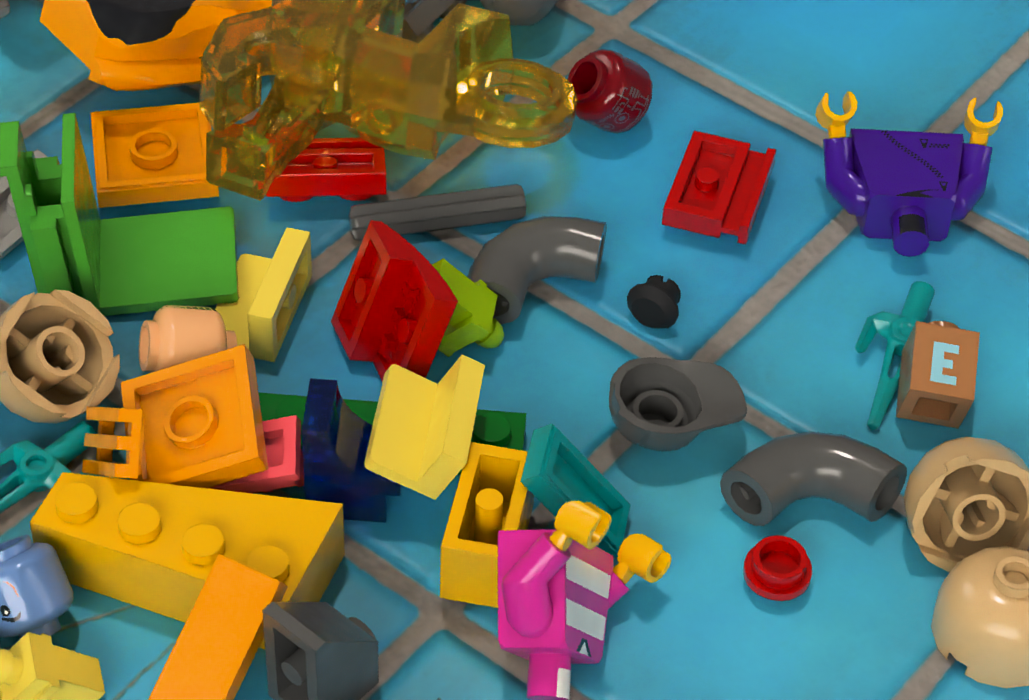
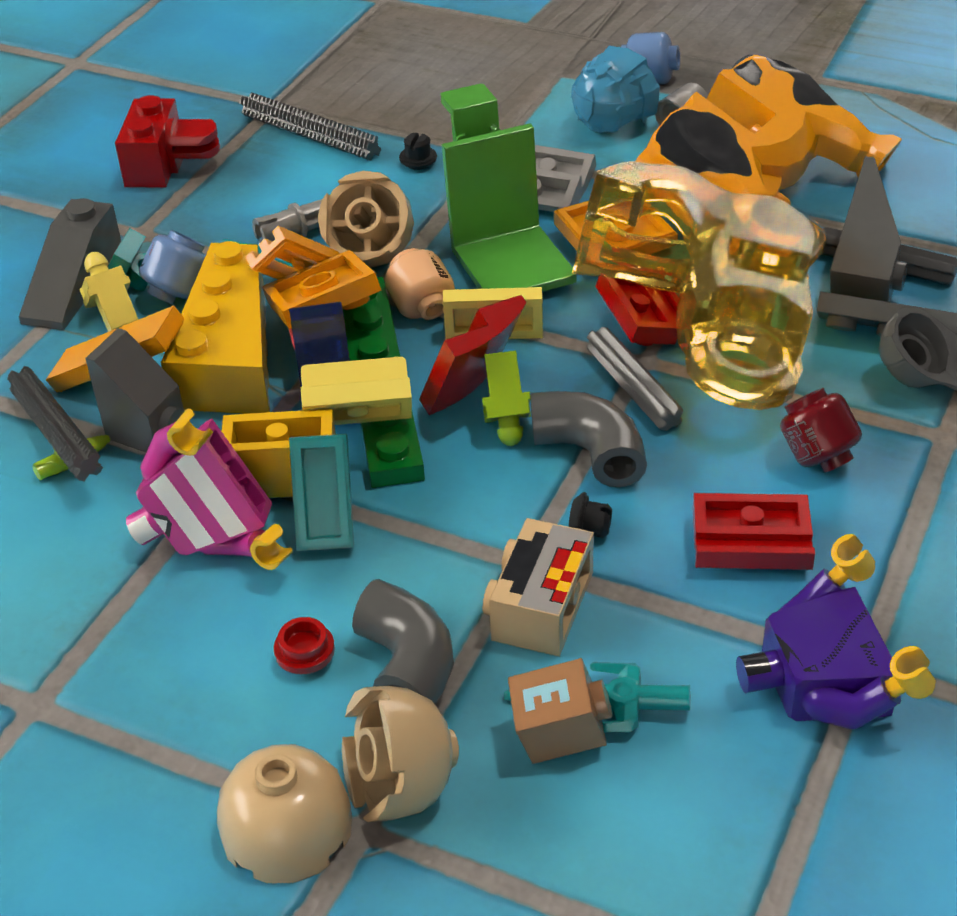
camera: 80 degrees right, 5 degrees down
dark grey piece [609,357,747,451] -> none
none -> brick [482,518,594,657]

